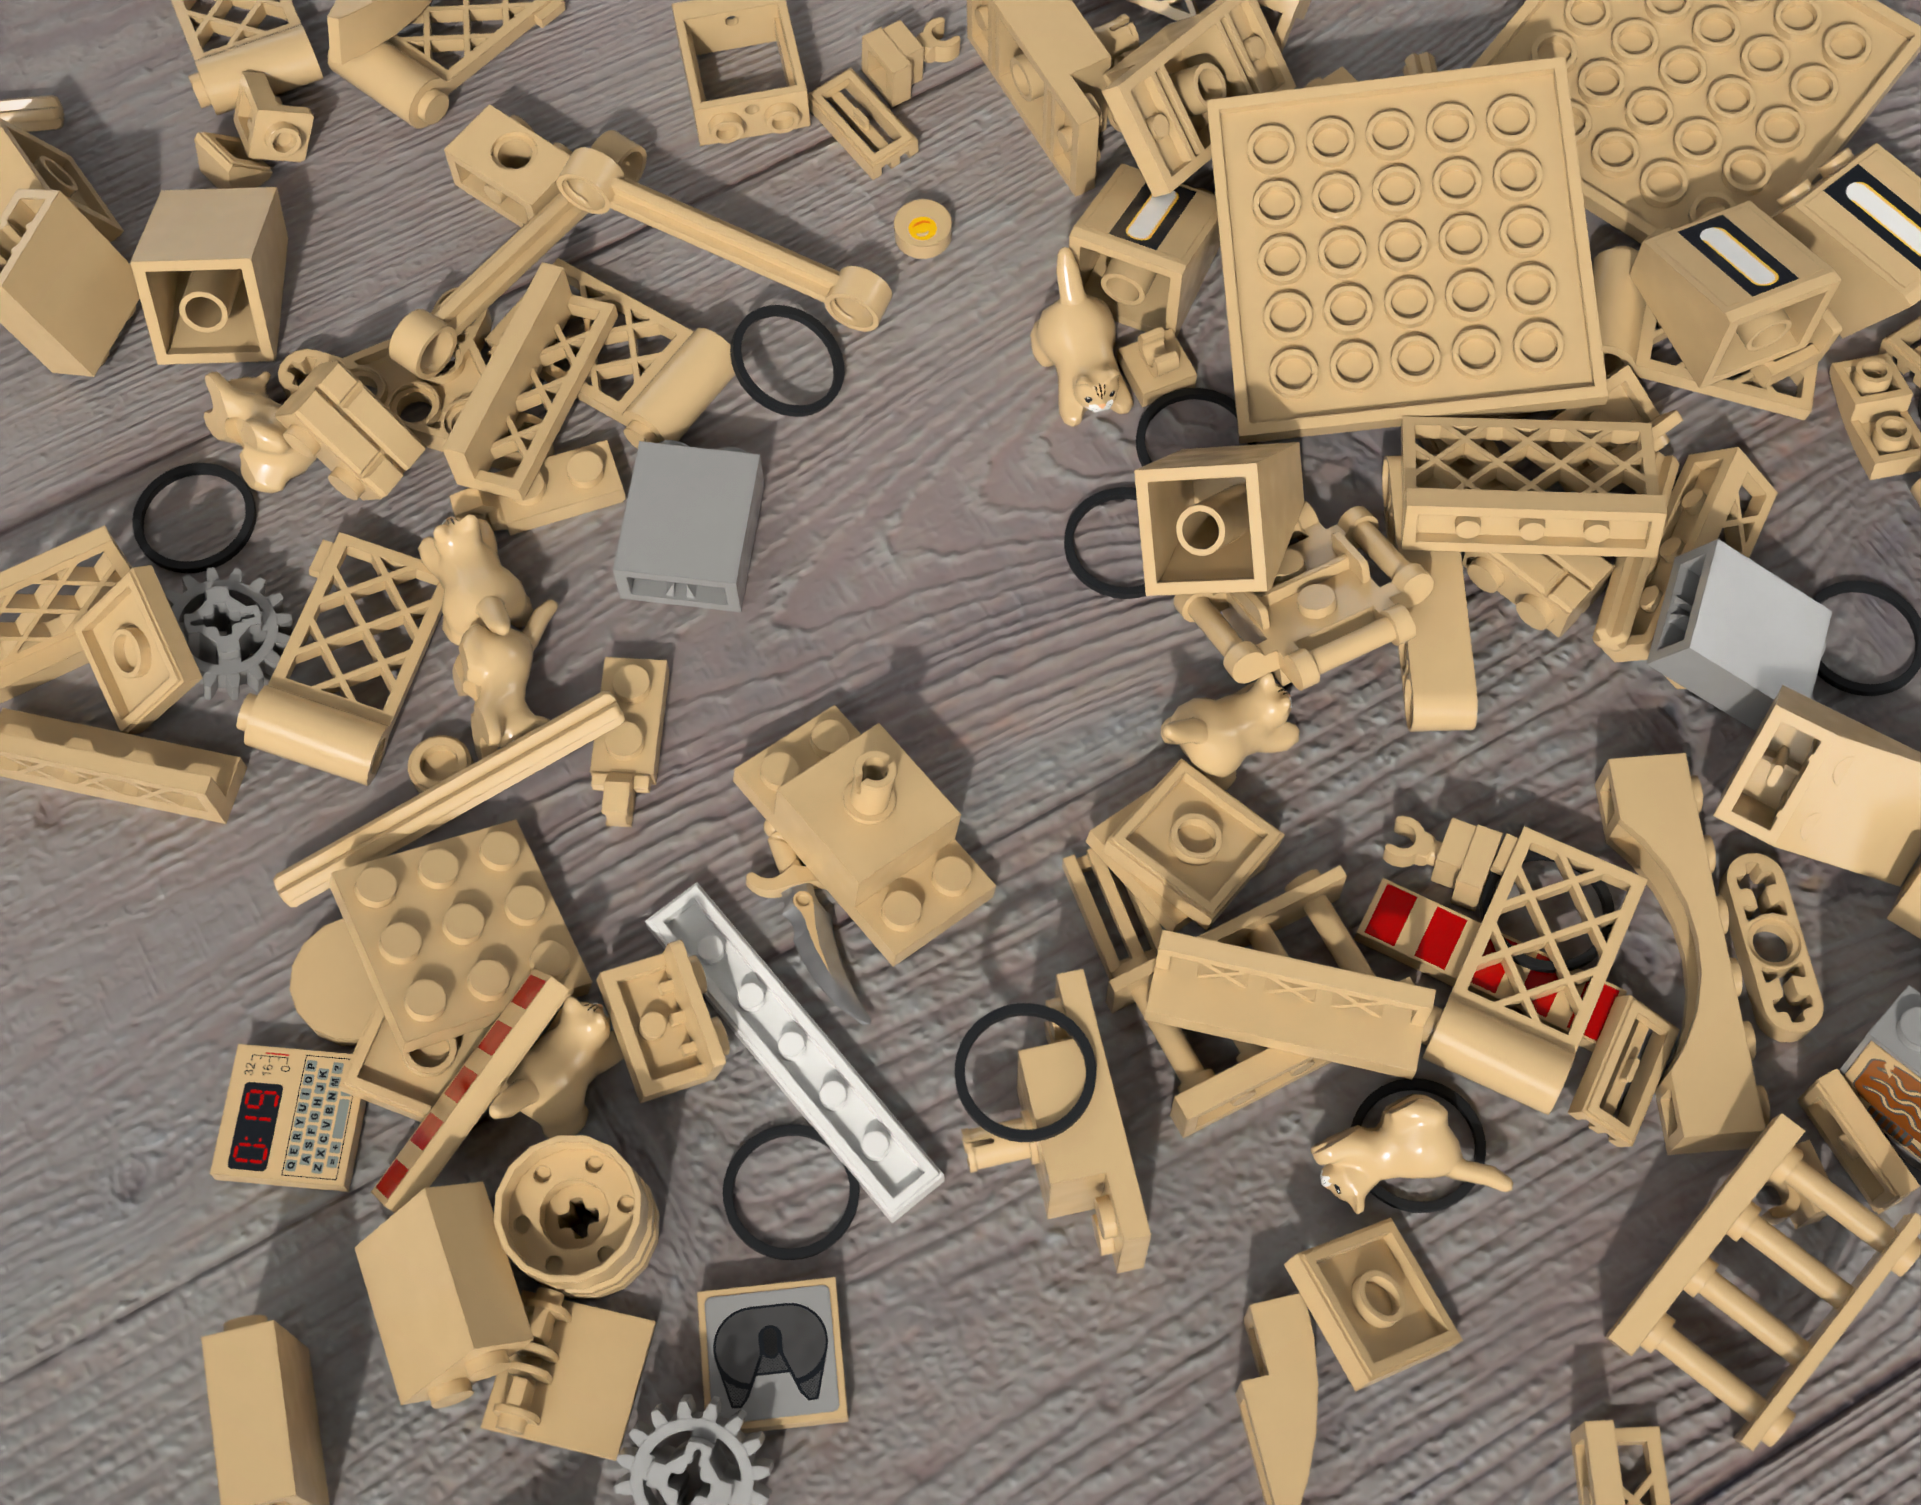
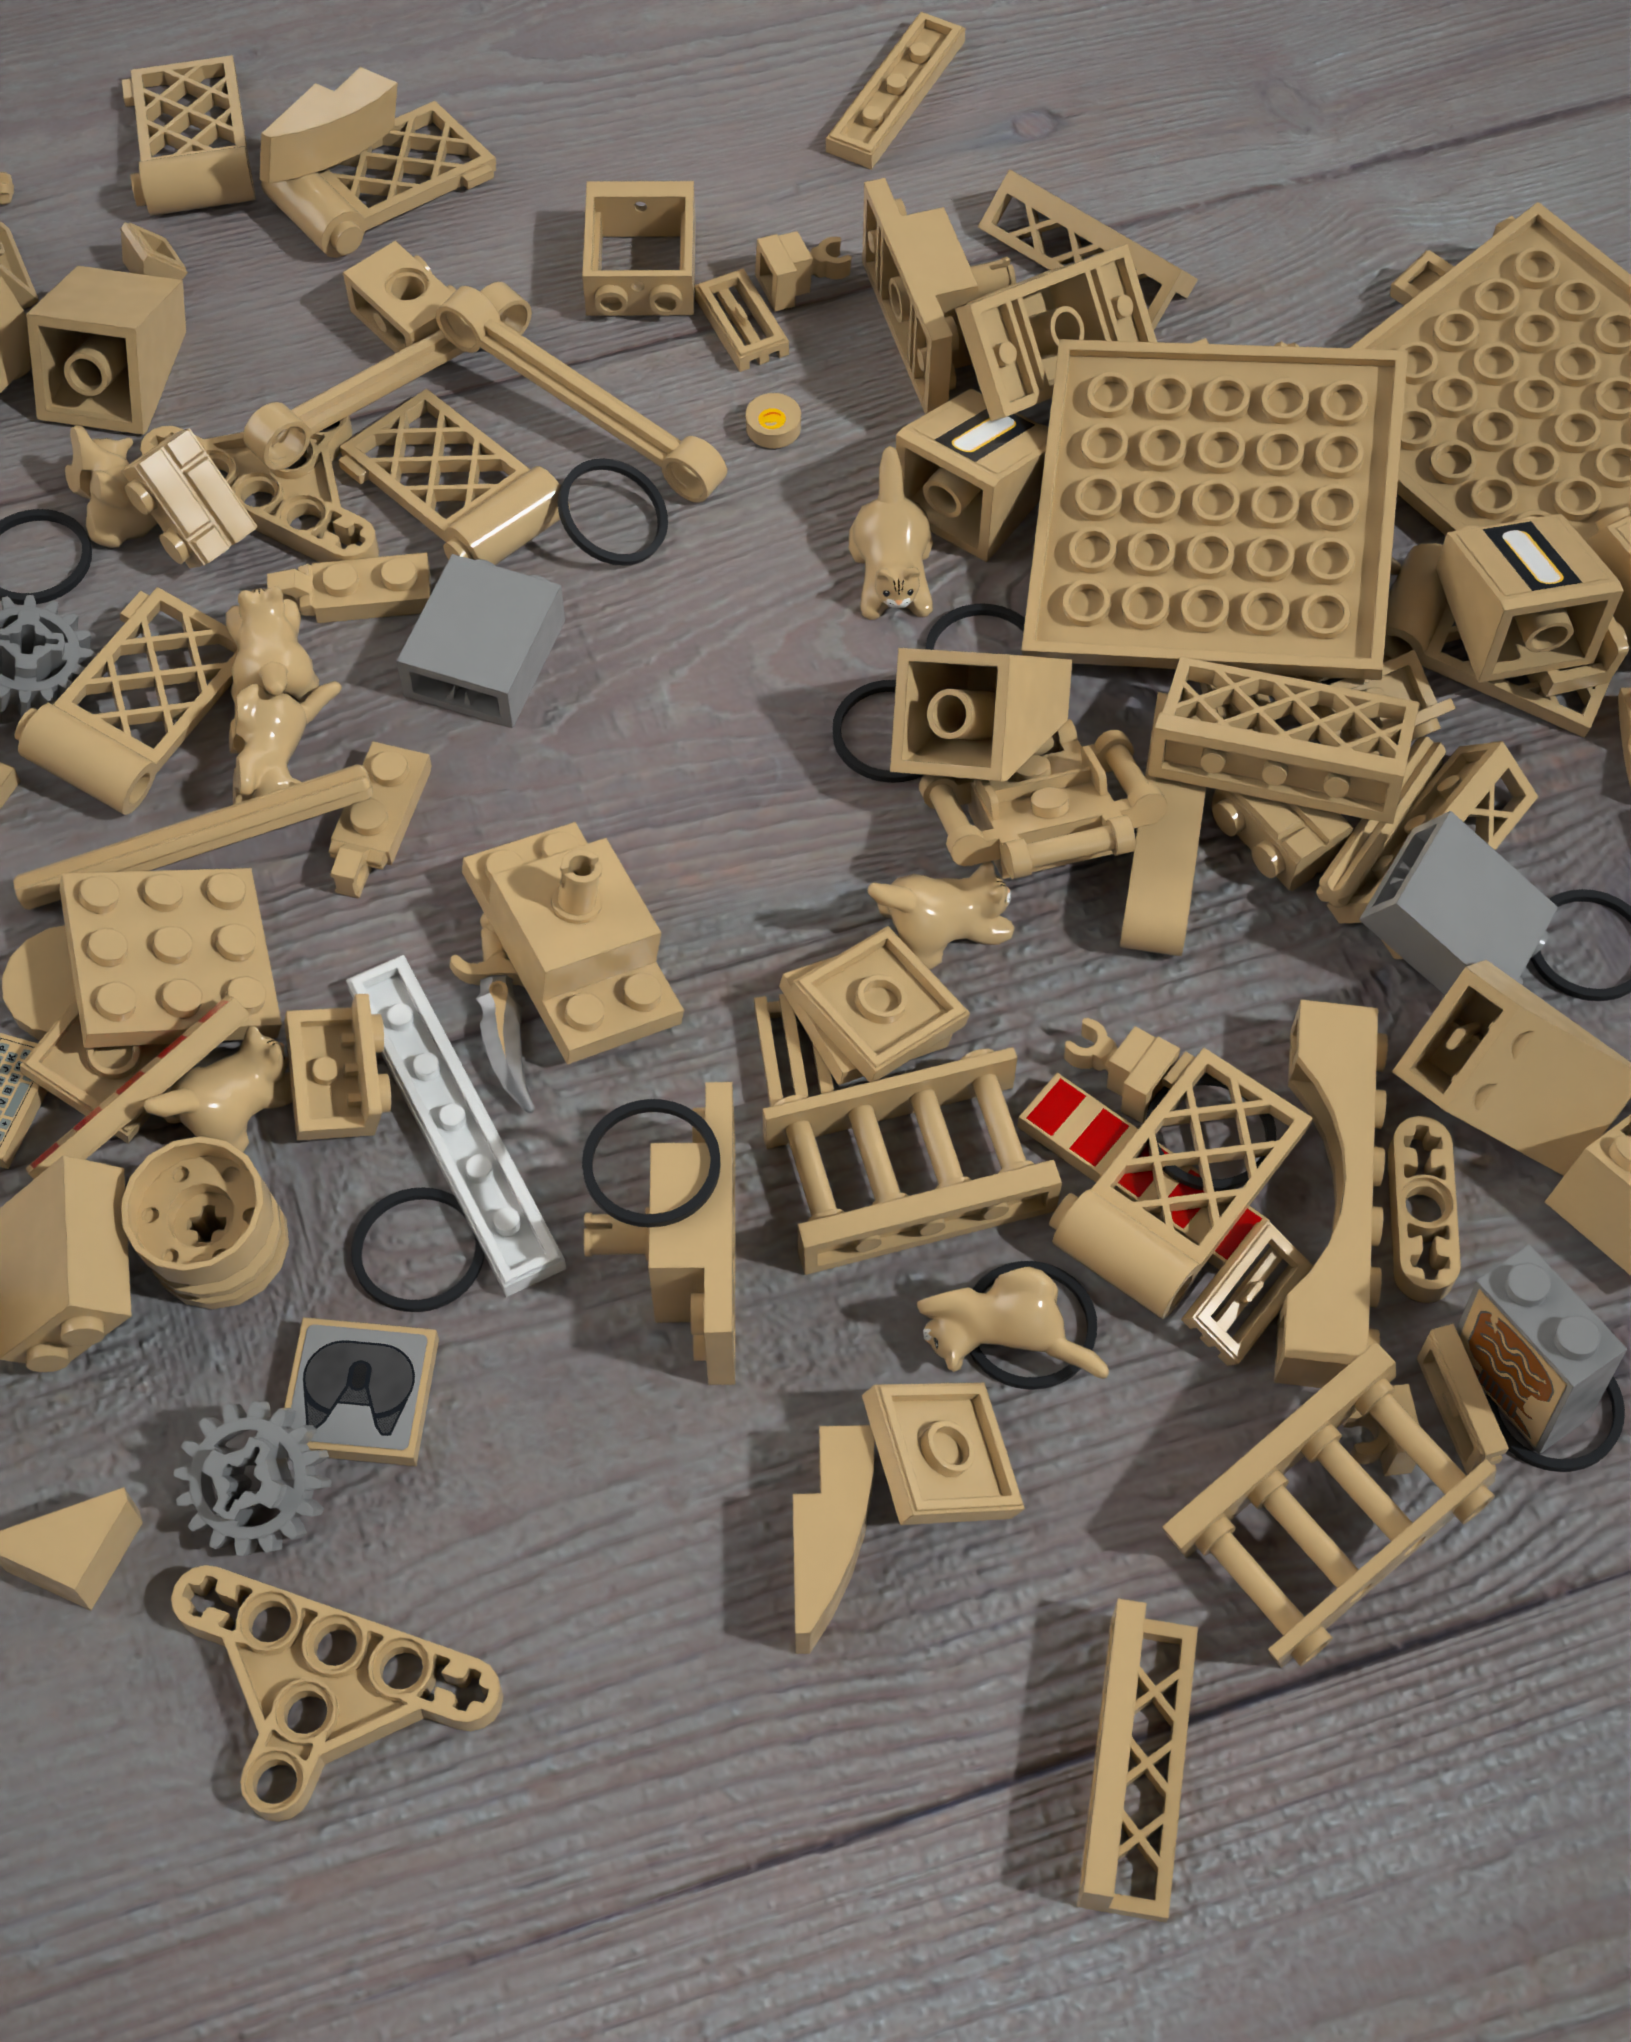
camera: 10 degrees right, 5 degrees down
tan bracket [233,71,314,162] -> none
tan tile [408,735,474,793] -> none
tan fence [442,262,618,501] -> none
tan hinge [480,1287,656,1461] -> none
tan tile [1117,326,1197,408] -> none
tan fence [1144,930,1436,1080] -> none

